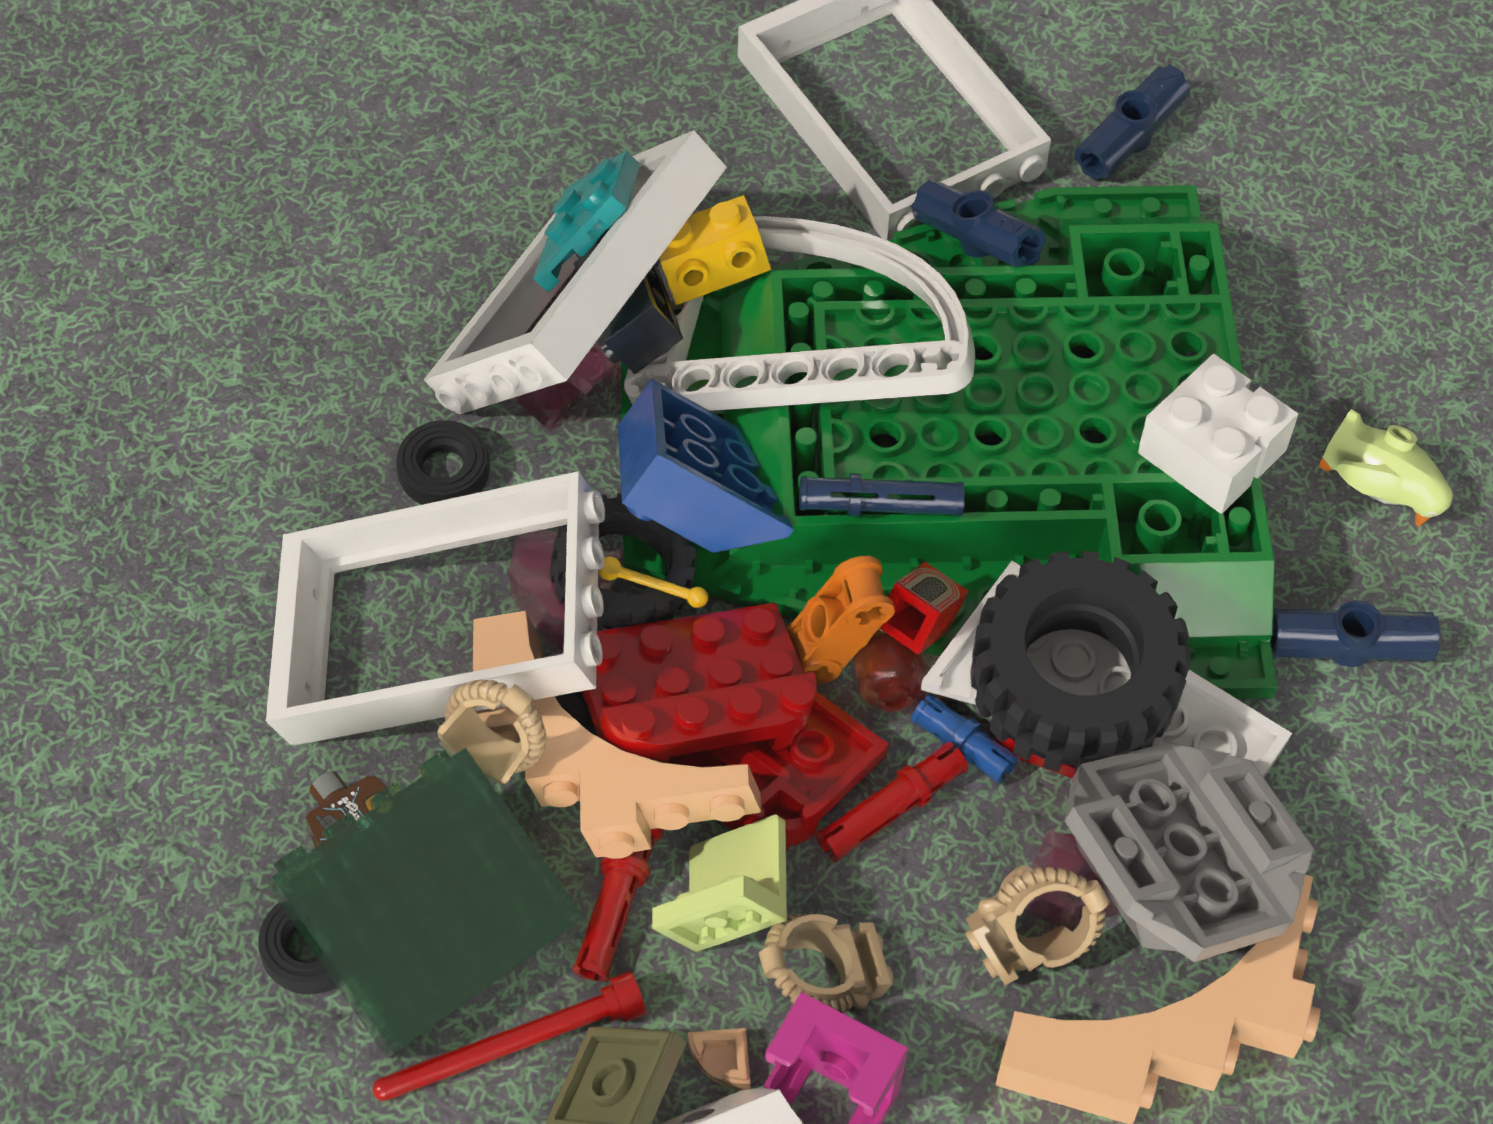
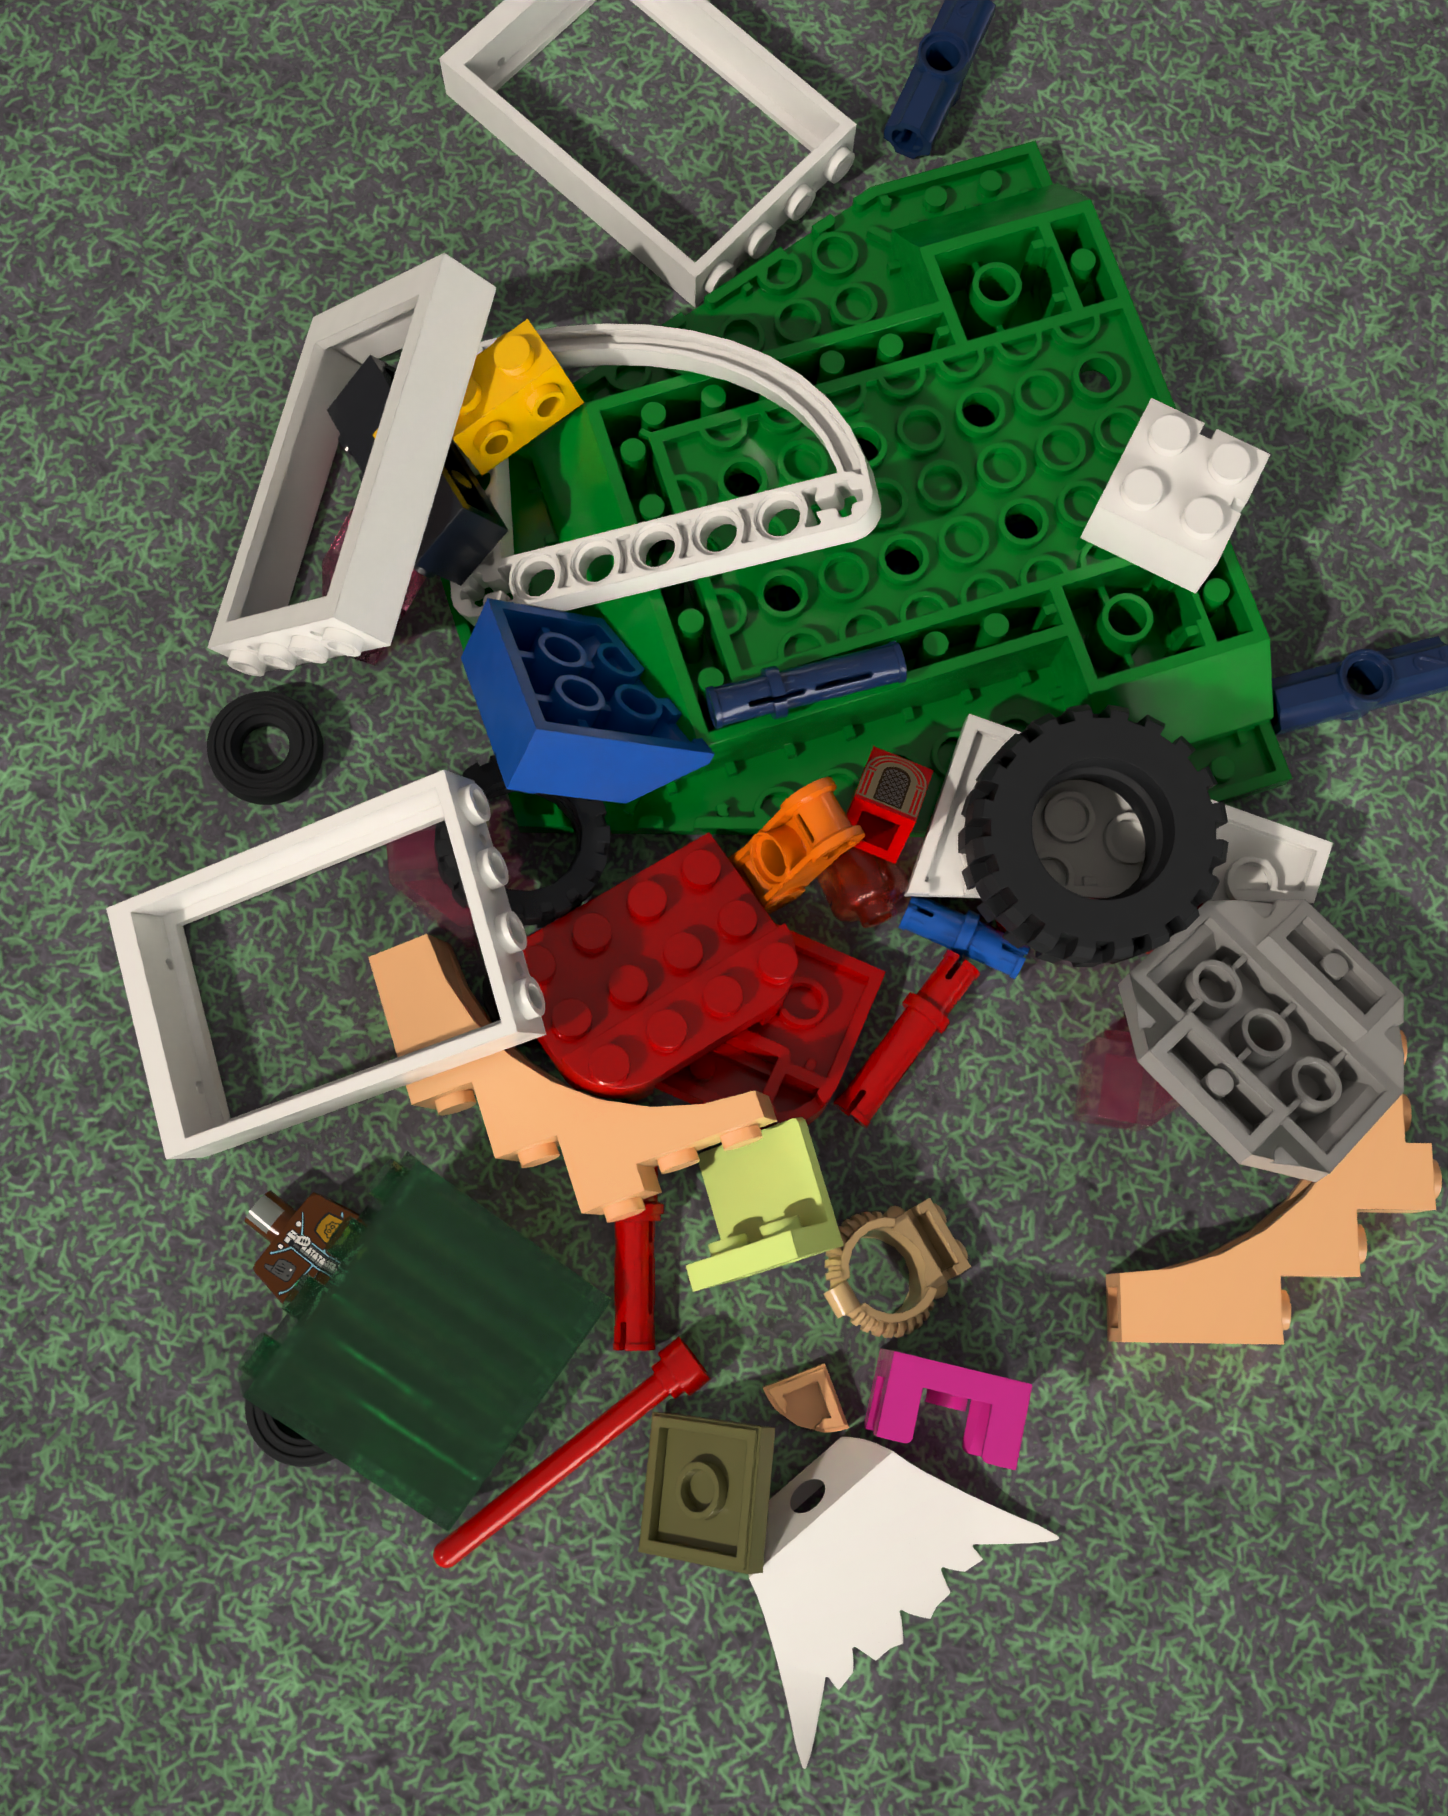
camera: 20 degrees left, 20 degrees up
tan piece [437,679,547,785] -> none
teal wing [533,151,640,292] -> none
yellow hinge [598,556,708,608] -> none
dark blue piece [911,180,1046,267] -> none
tan piece [965,865,1110,985] -> none
yellowish green animal [1319,409,1453,526] -> none

